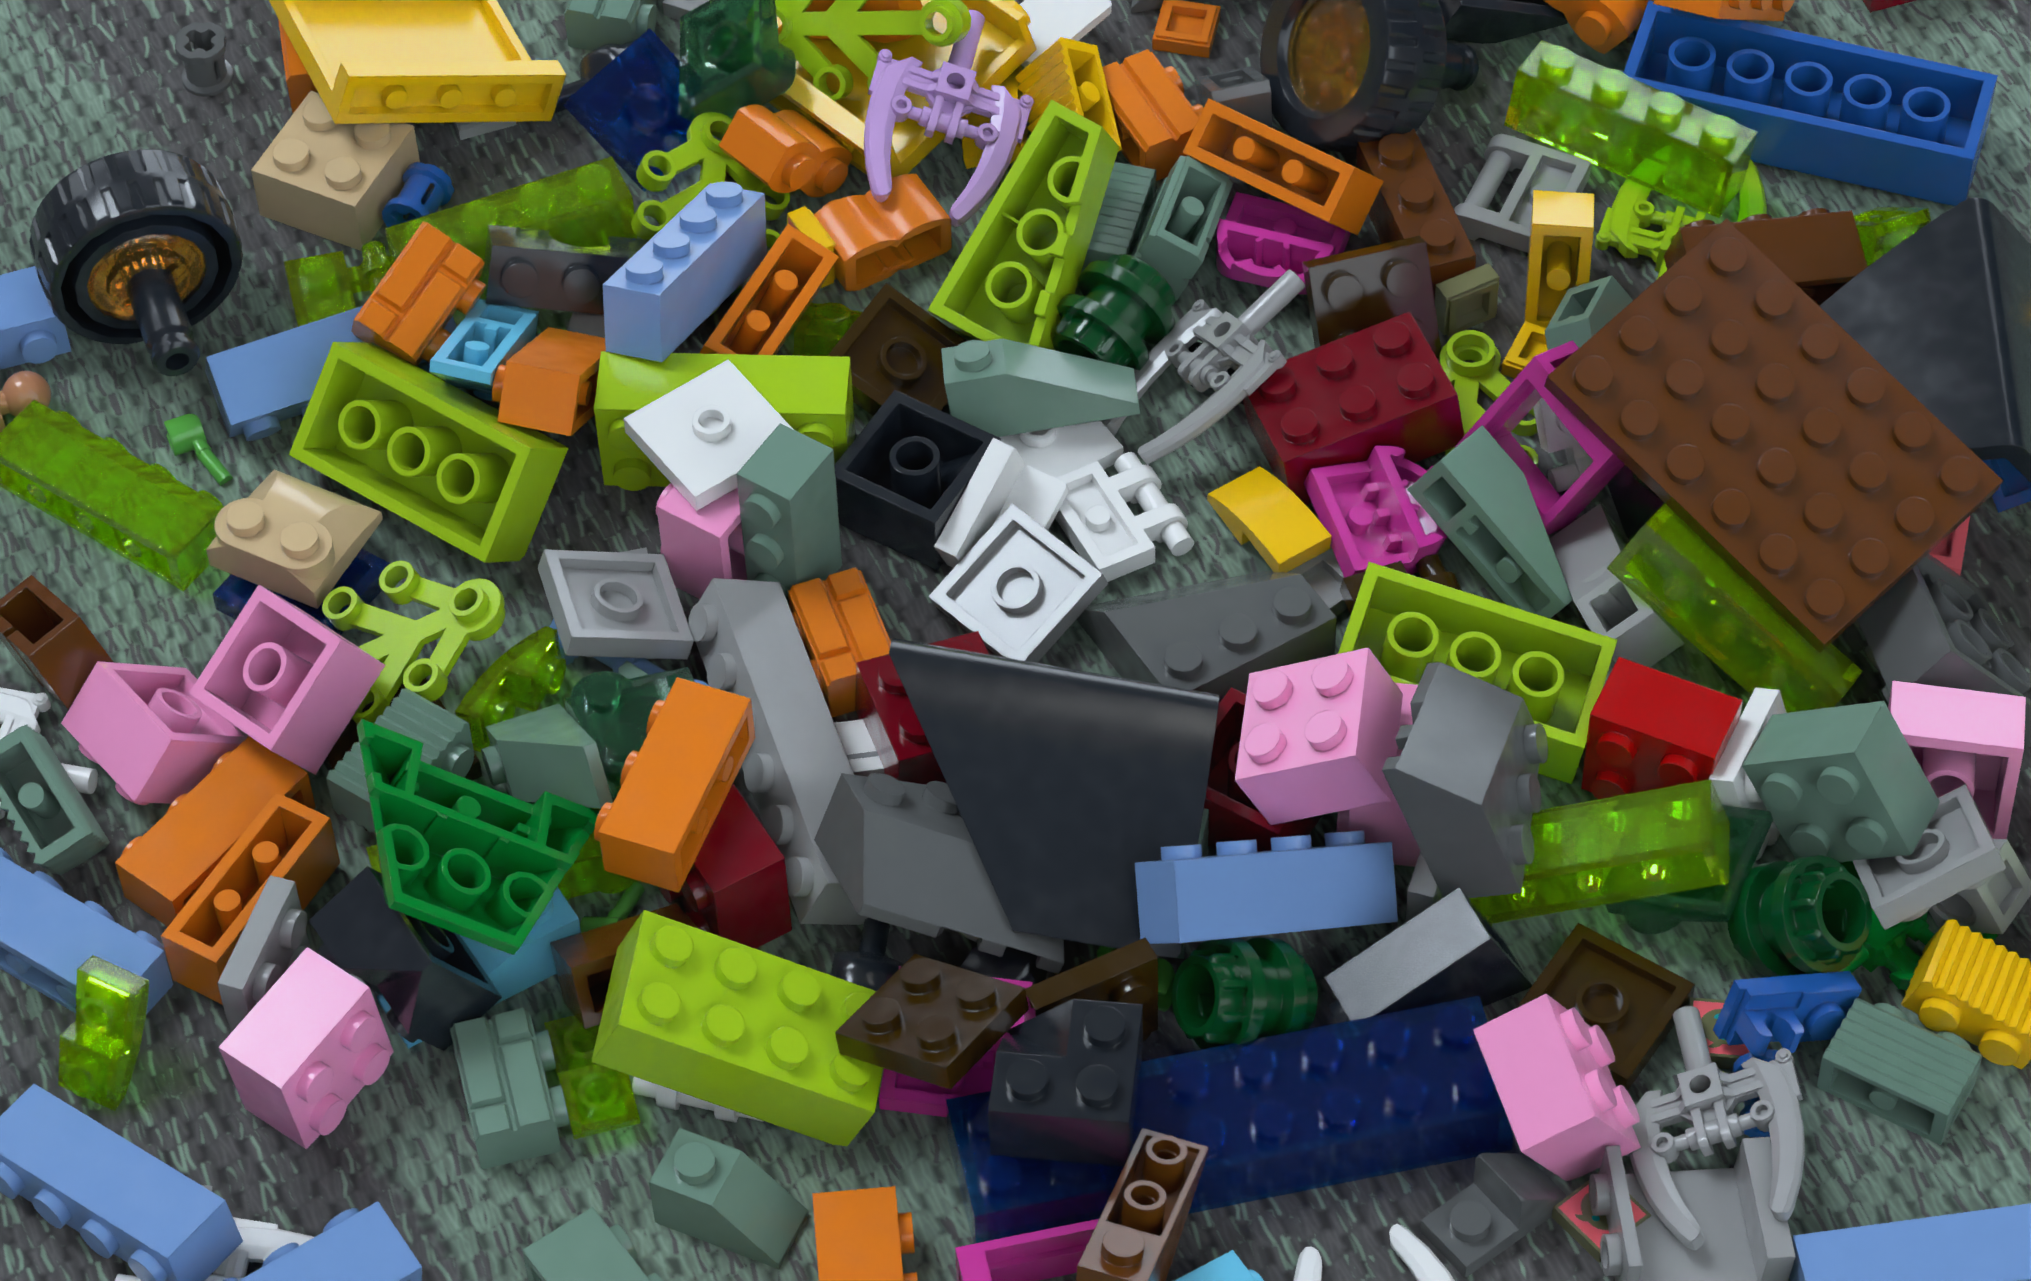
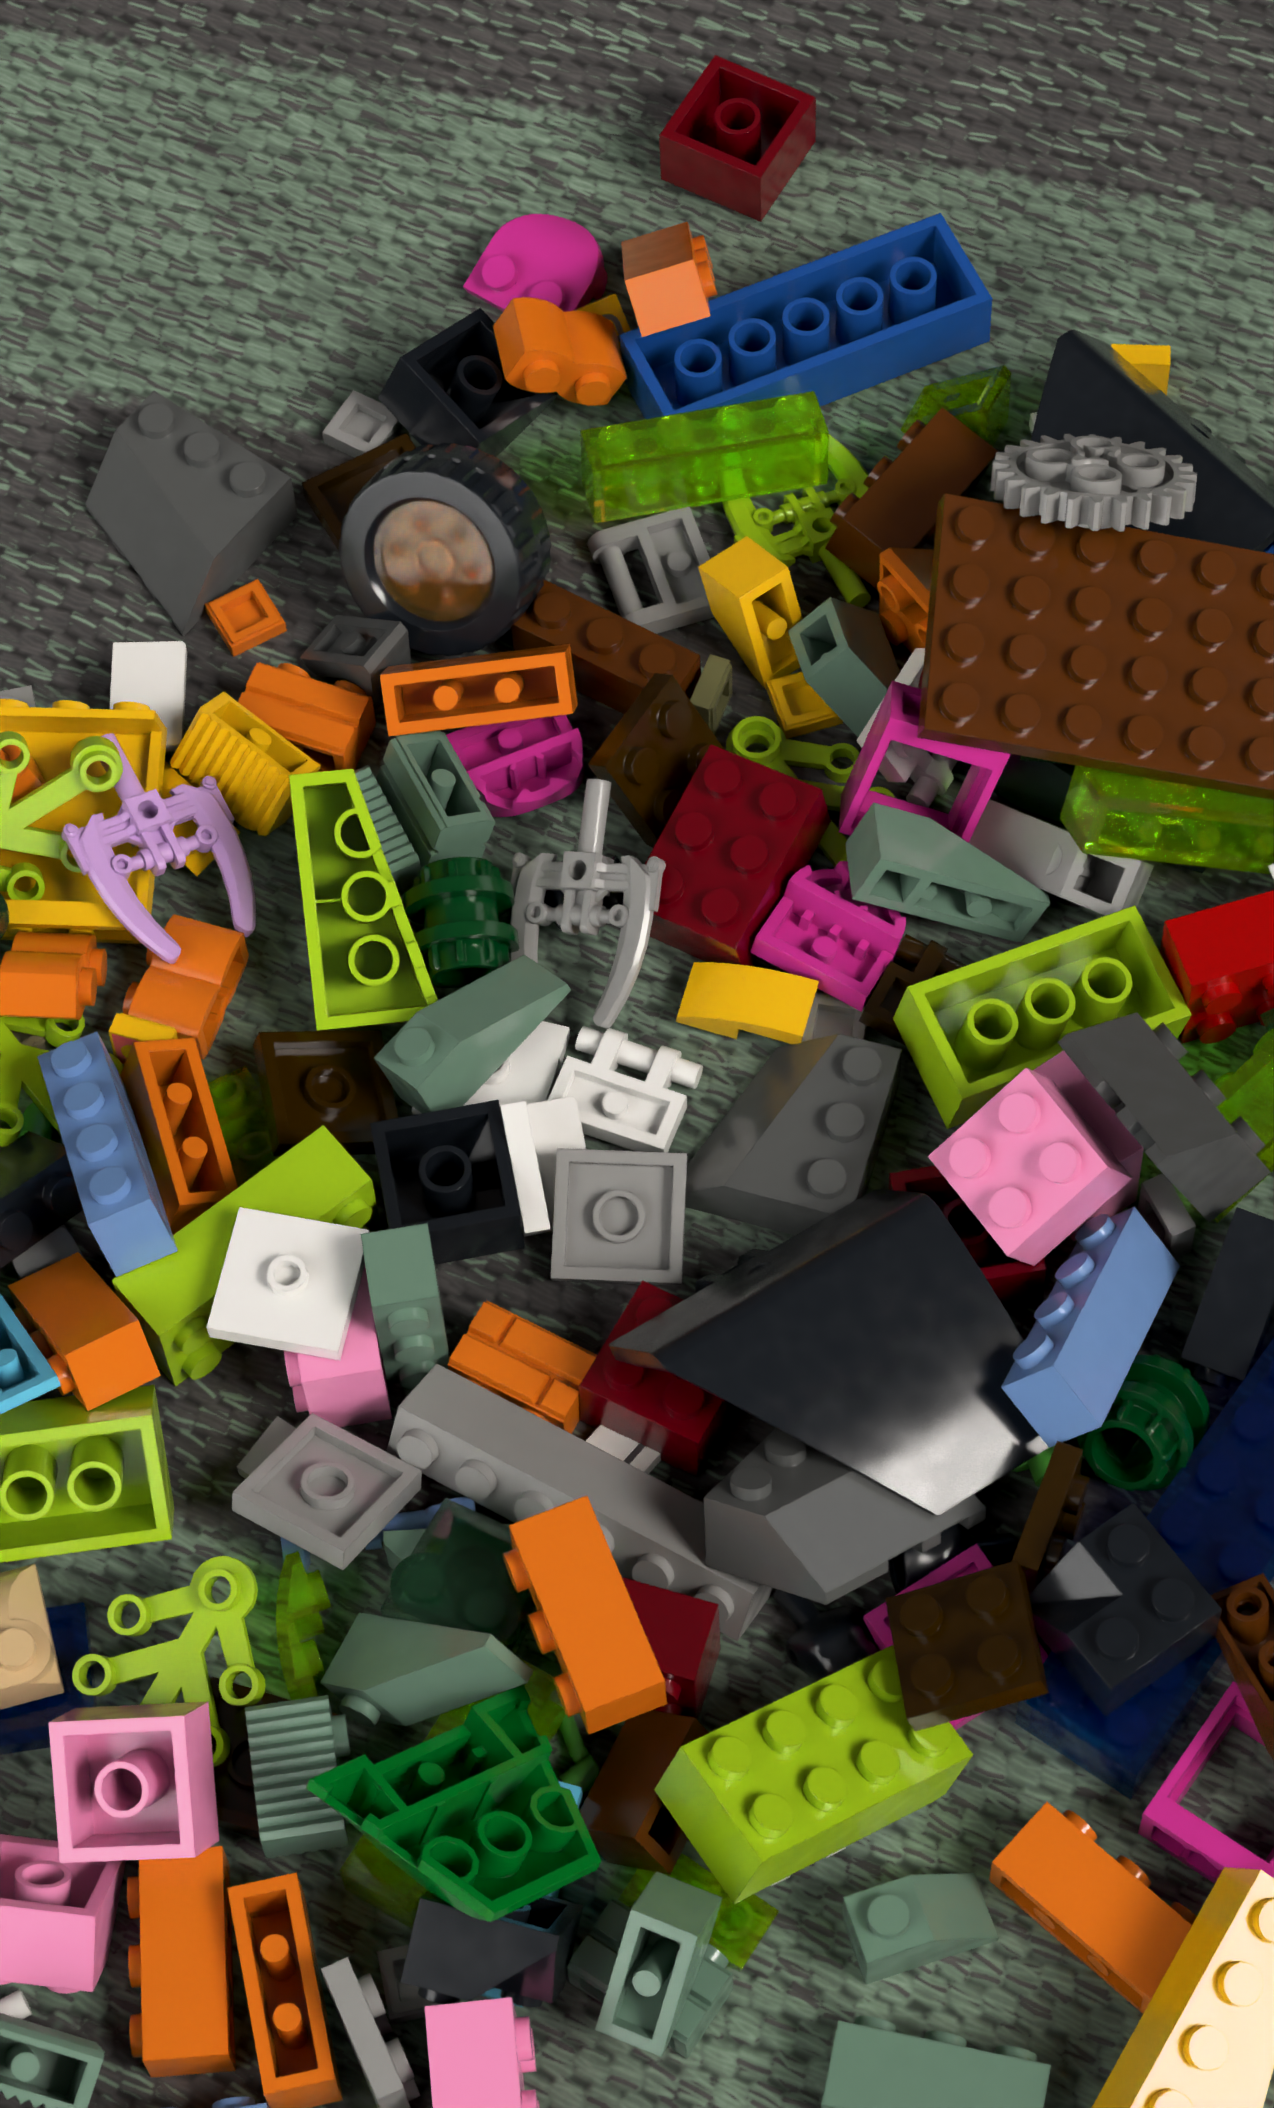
camera: 40 degrees left, 10 degrees up
none -> sand green slope [595,1871,722,2057]
none -> light grey gear [991,434,1197,532]

